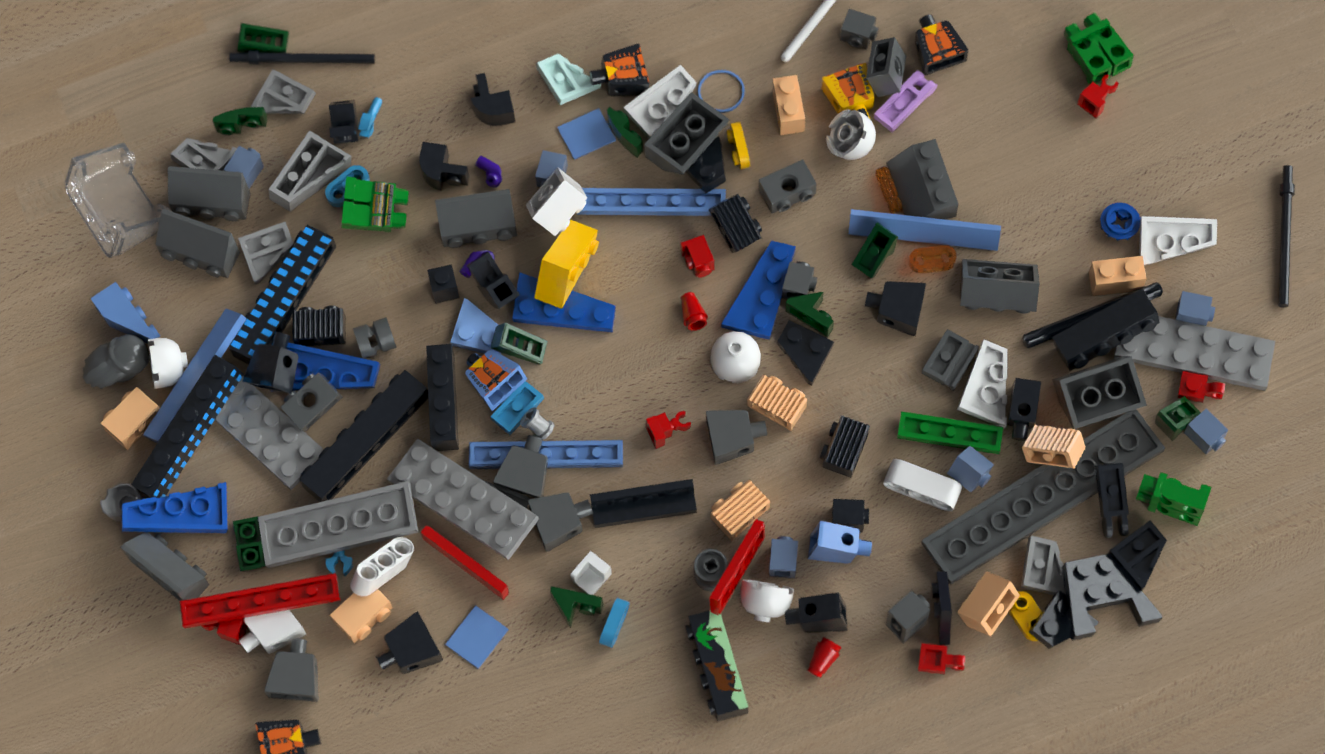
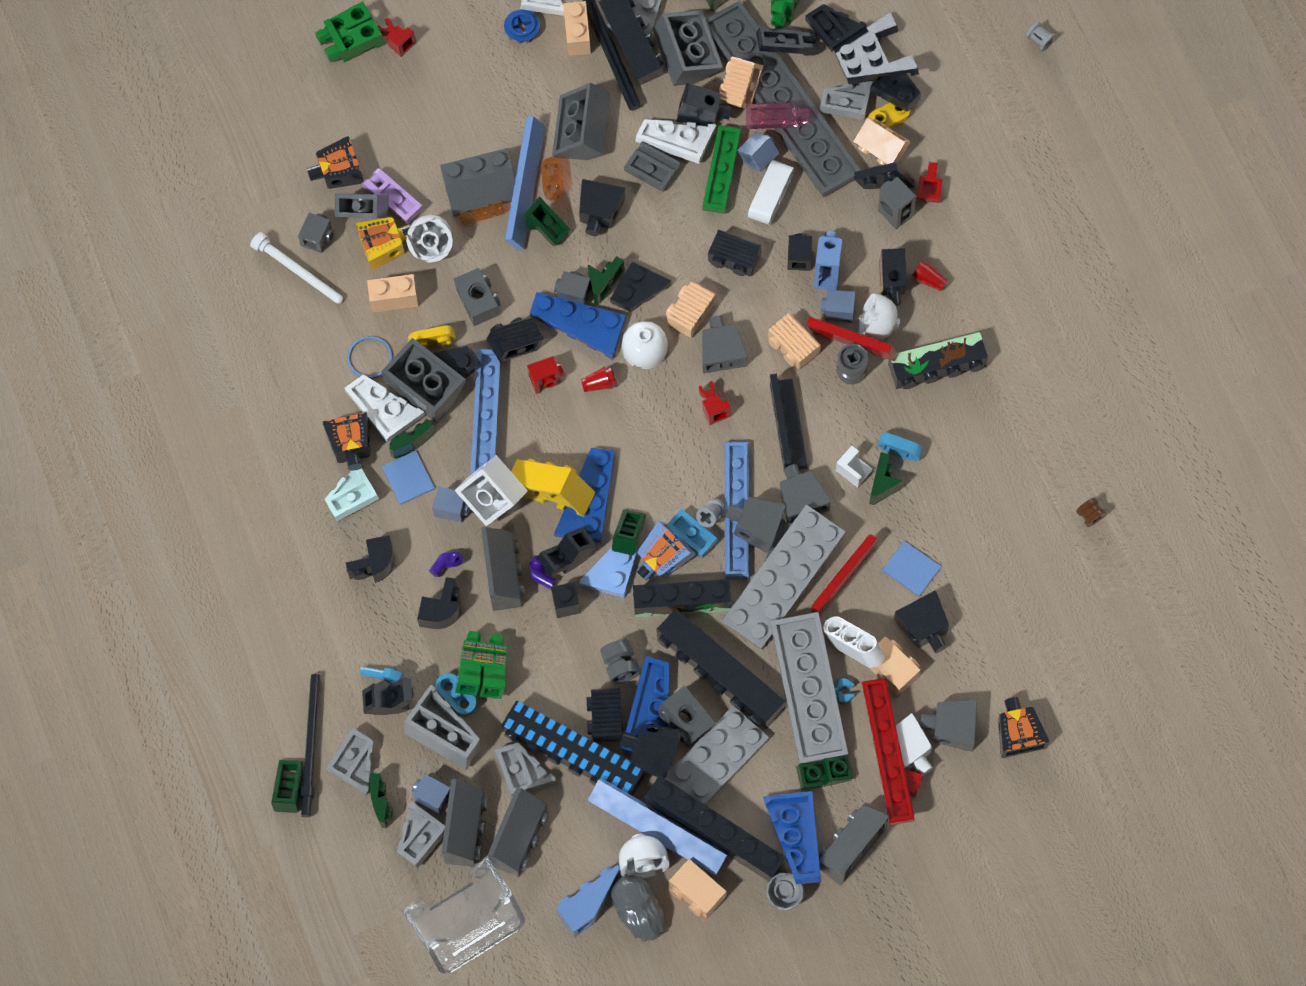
camera: 90 degrees left, 0 degrees up
none -> clear pink hinge [746,103,810,129]

